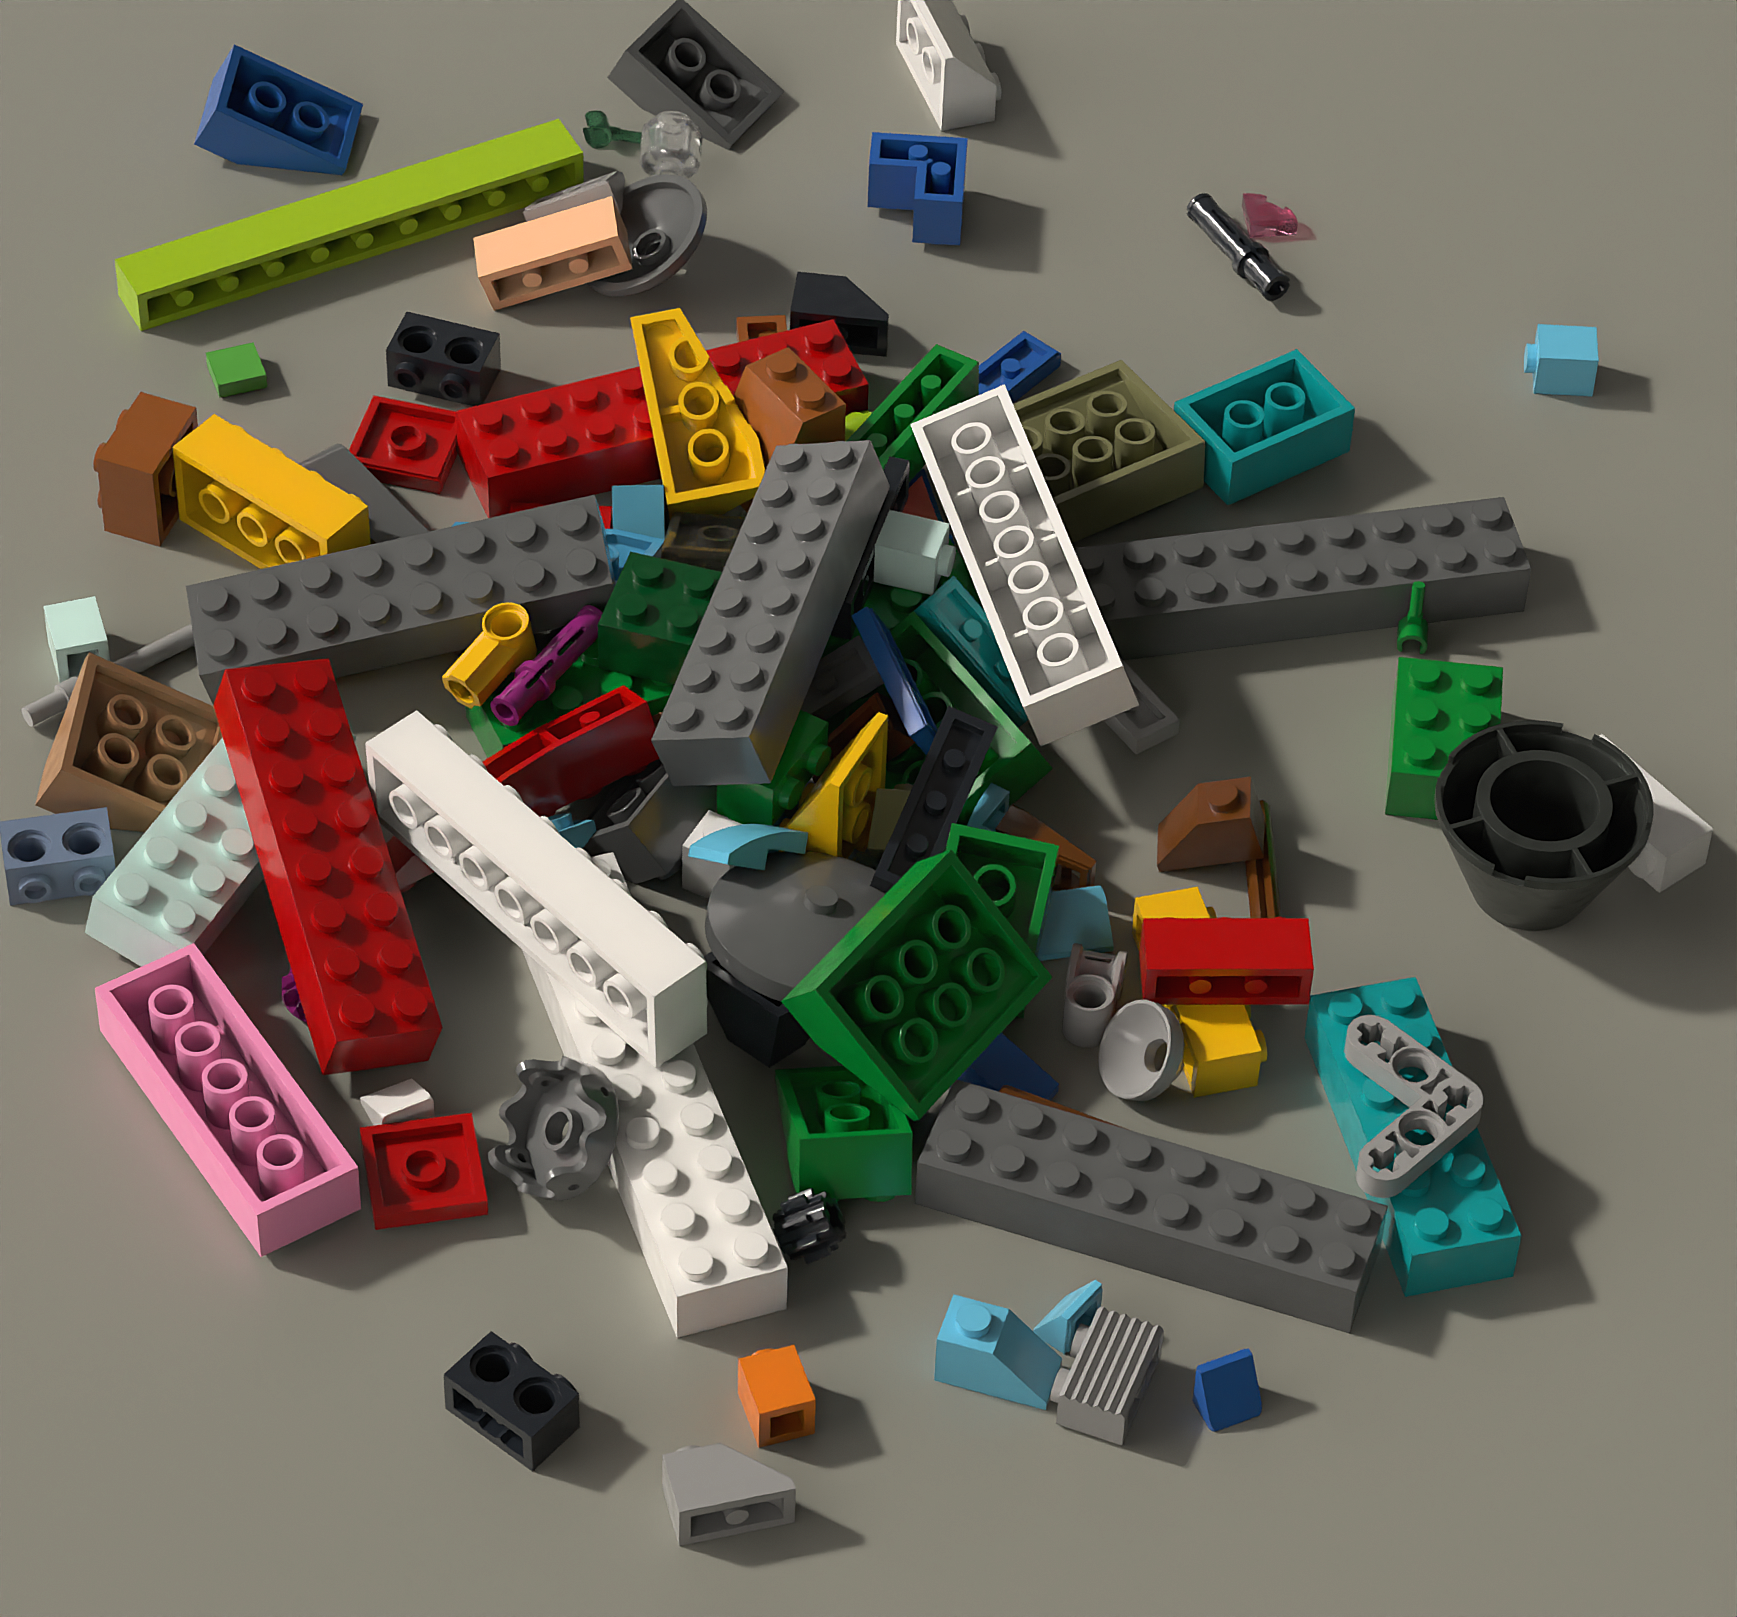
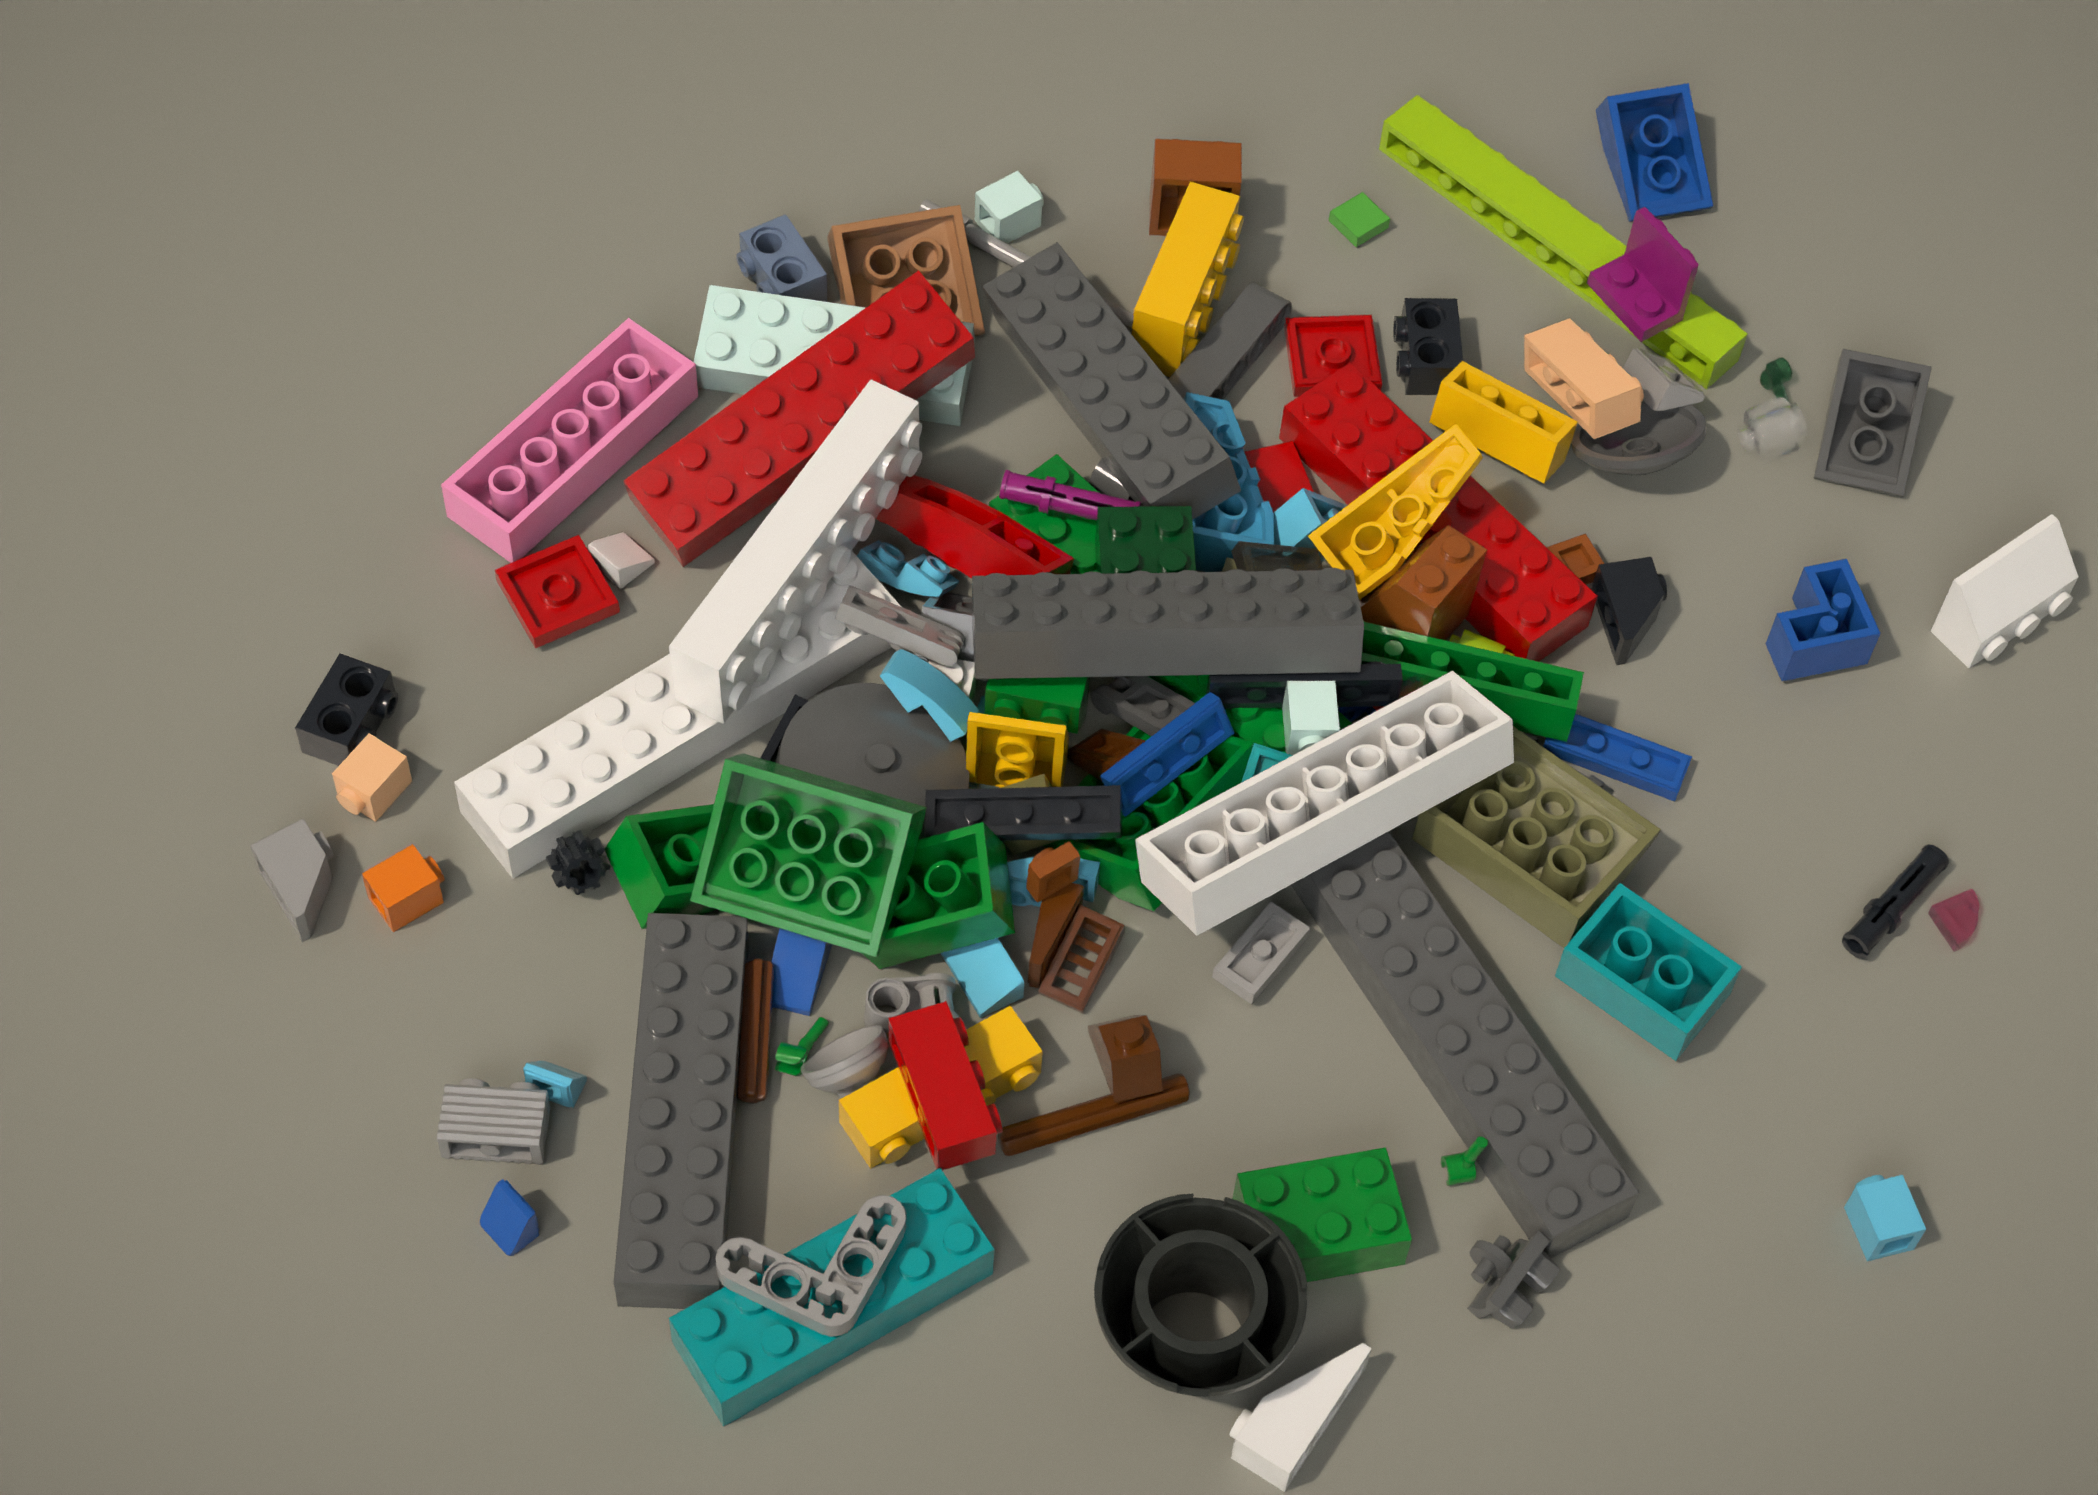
camera: 70 degrees right, 10 degrees up
yellow piece [442,602,537,709] -> none
dark grey plate [488,1056,620,1201] -> none
medium azure slope [934,1294,1062,1410] -> none
none -> light nougat brick [332,733,412,822]
none -> green hand [775,1017,829,1076]
none -> light grey hinge [835,585,964,667]
none -> dark orange plate [1026,841,1081,903]
none -> reddish brown slope [1038,905,1125,1014]
none -> yellow brick [1429,361,1578,484]
none -> dark grey hips [1467,1230,1560,1328]
none -> magenta bracket [1587,207,1698,342]

